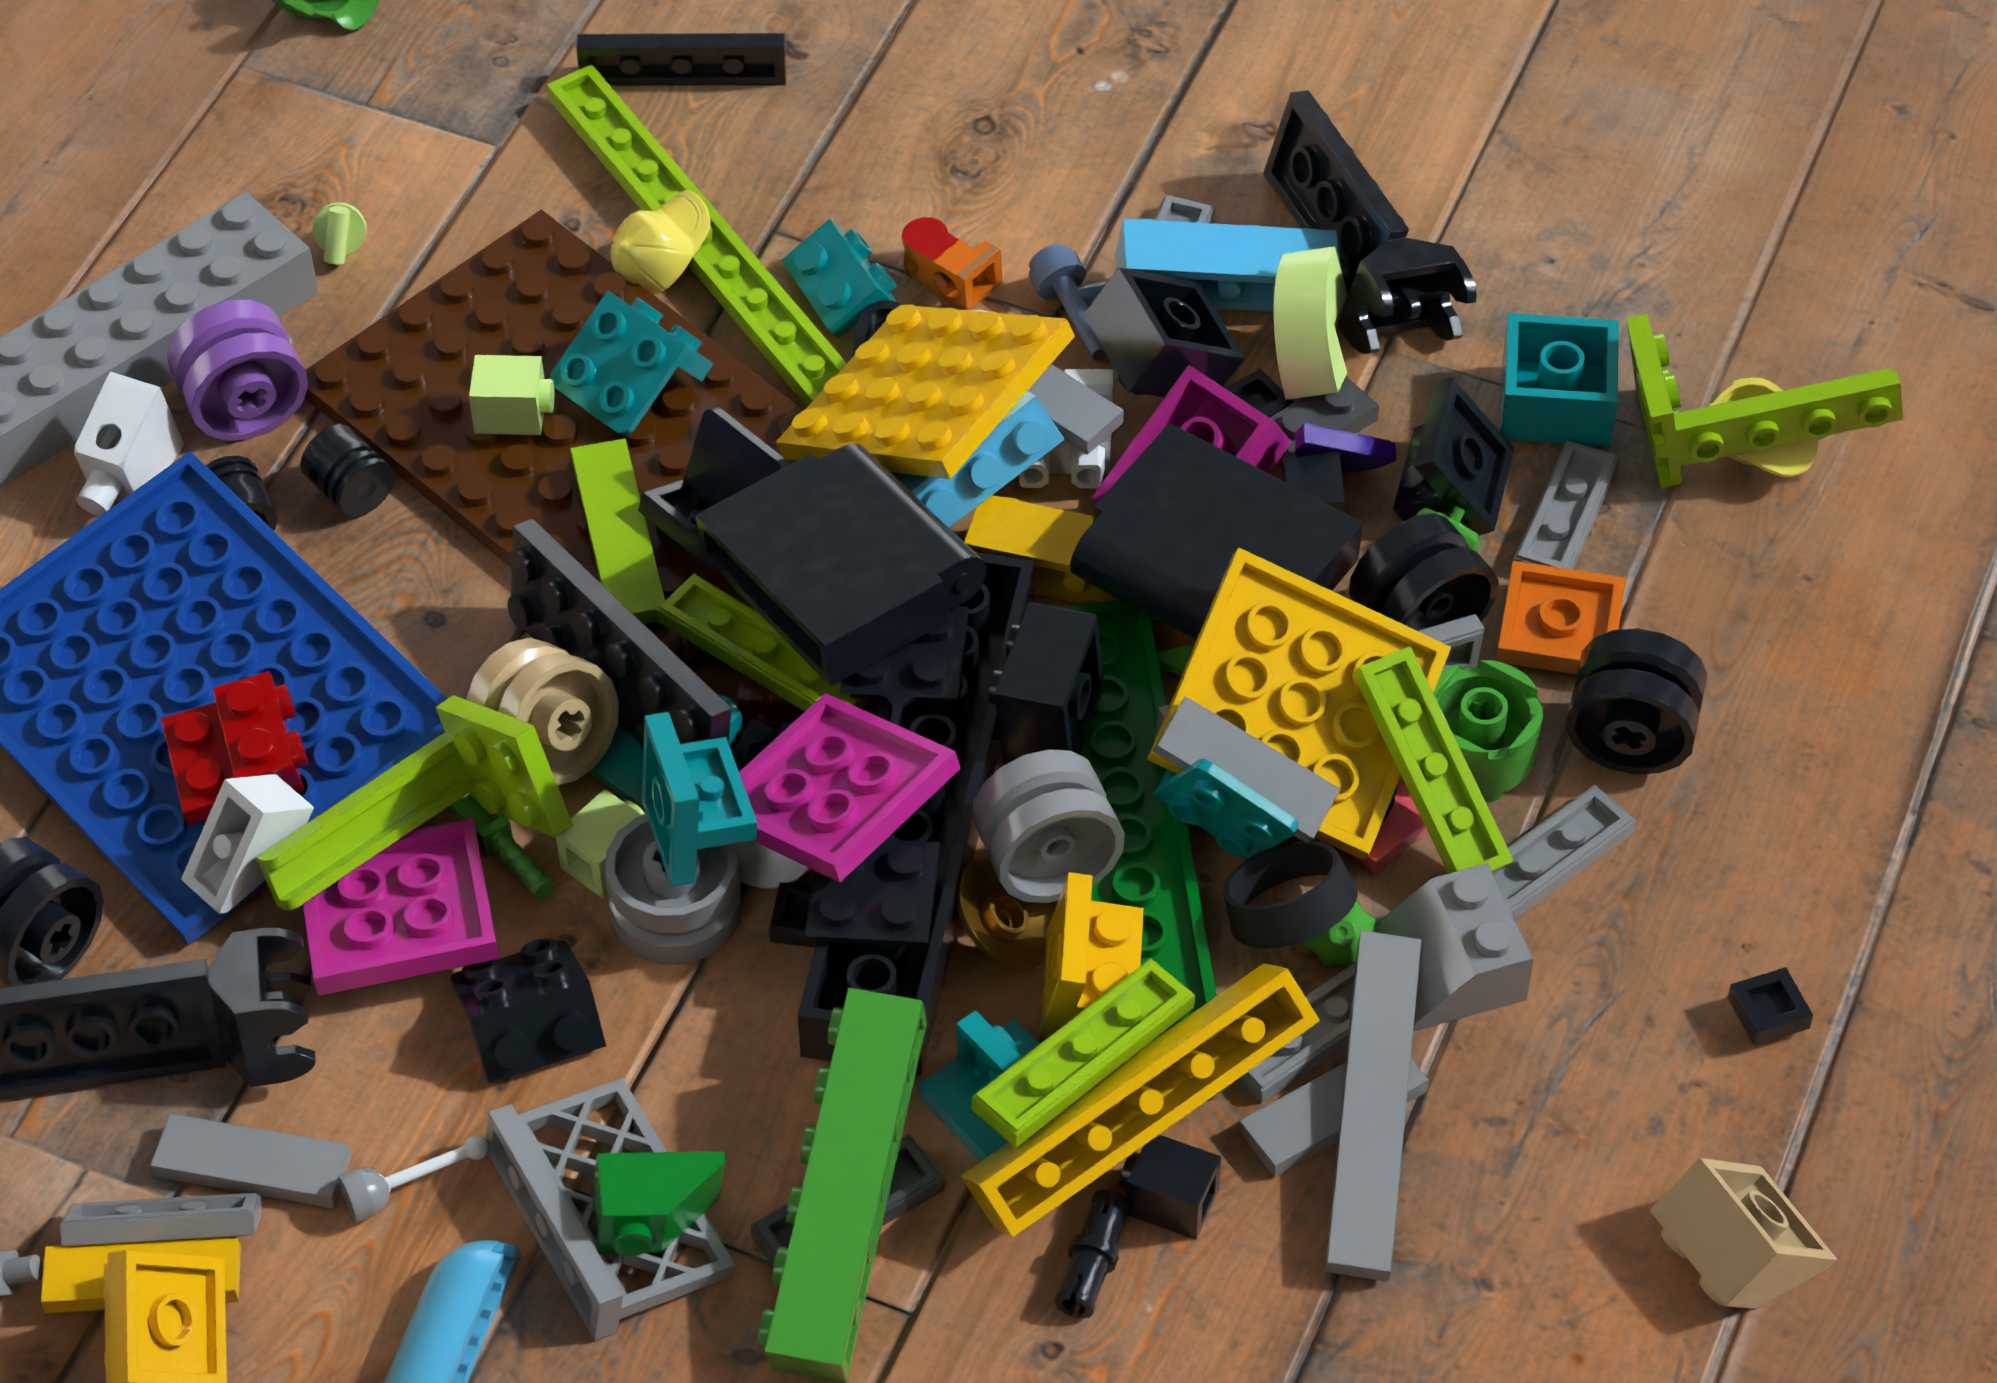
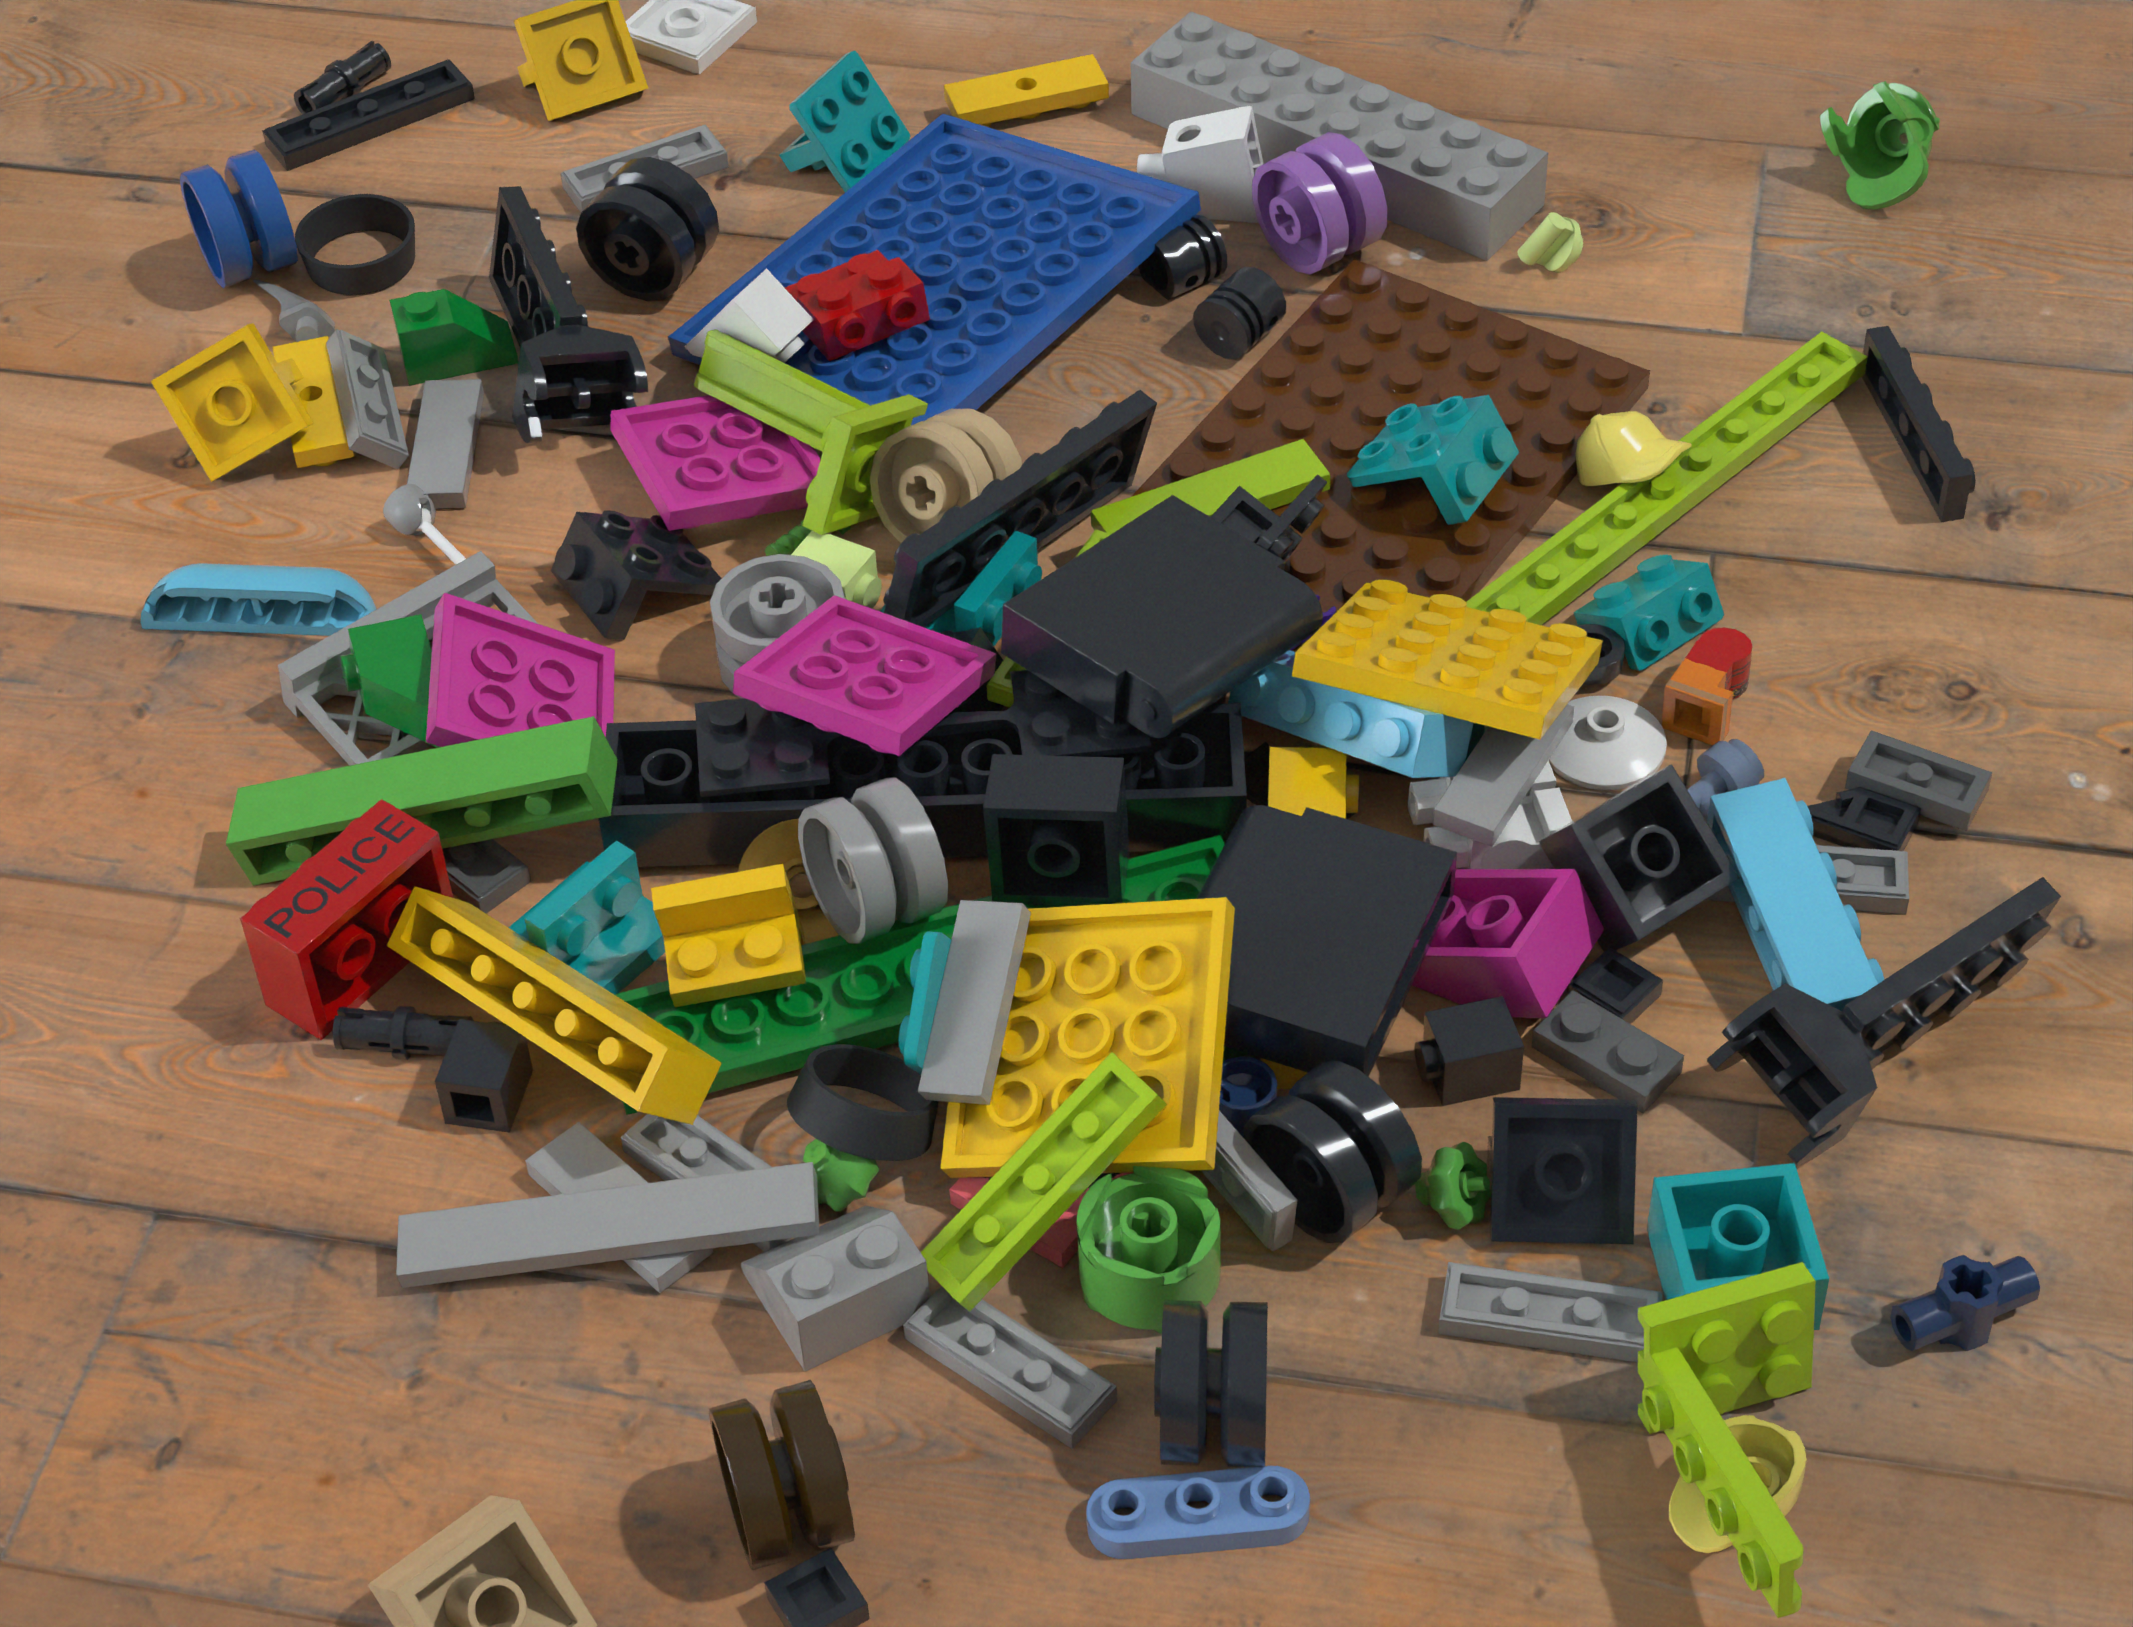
camera: 80 degrees right, 5 degrees down
yellowish green brick [469,355,554,435] -> none
teal bracket [641,712,758,887] -> none
lime tile [971,958,1195,1148] -> none
yellowish green brick [1274,246,1348,400] -> none
dark purple tile [1295,423,1397,473] -> none
orange plate [1496,561,1626,675] -> none
none -> red brick [240,799,453,1040]
none -> green slope [390,289,519,386]
none -> dark pink plate [426,592,615,747]
none -> dark brown wheel [709,1380,855,1570]
none -> medium blue plate [1086,1466,1310,1559]
none -> black tile [1807,787,1921,851]
none -> dark grey plate [1845,730,1992,831]
none -> dark blue axle [1890,1255,2040,1351]

